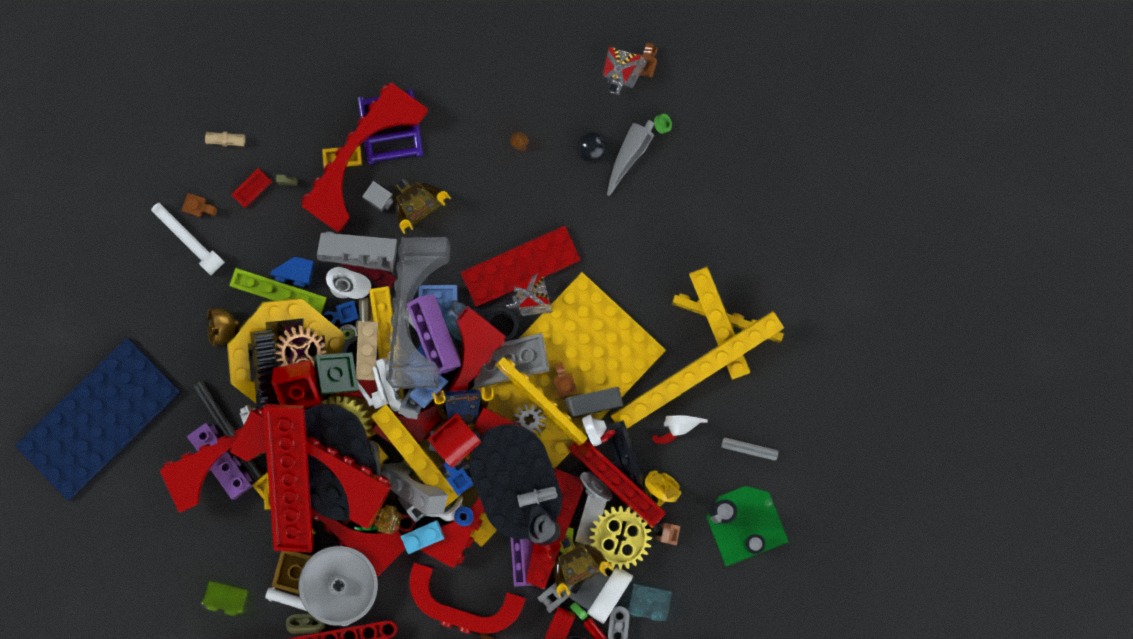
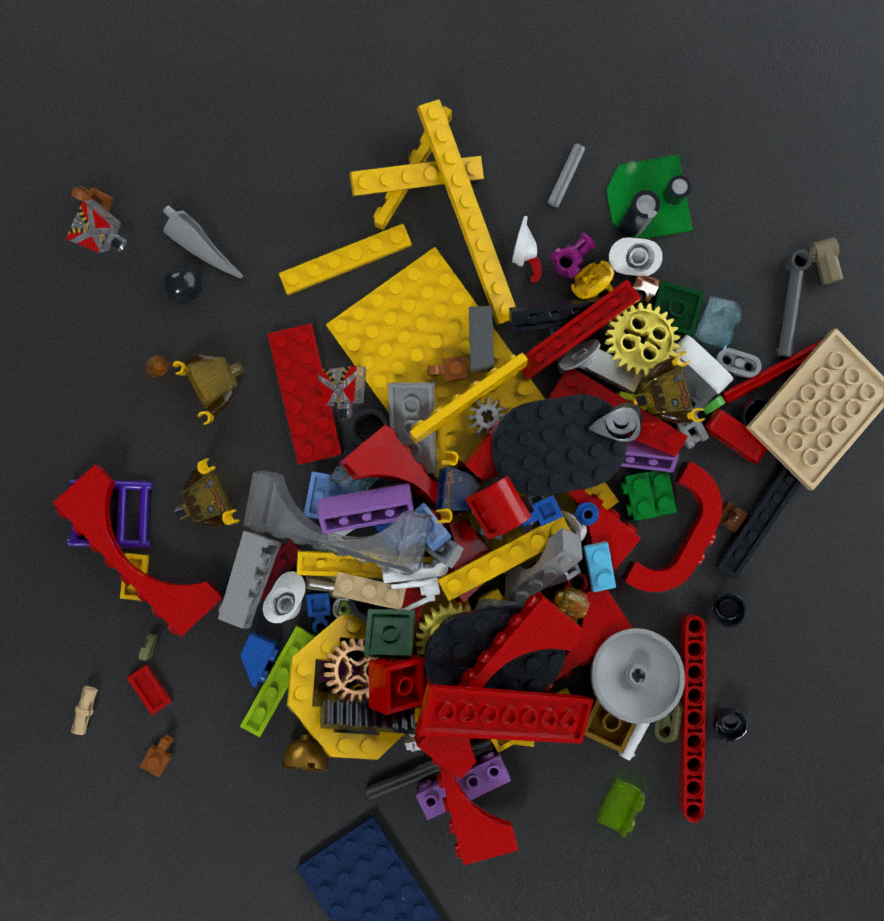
camera: 80 degrees left, 5 degrees up
white piece [151,203,225,275] -> none
light grey brick [362,181,394,212] -> none
light grey axle [517,487,557,507] -> none
white piece [582,414,616,447] -> none
bright green tile [654,113,672,134] -> none
none -> clear yellow torso [173,353,244,425]
none -> yellow plate [279,224,412,295]
none -> magenta connector [550,233,596,279]
none -> white piece [609,237,662,276]
none -> green plate [620,470,677,521]
none -> dark green plate [652,281,705,337]

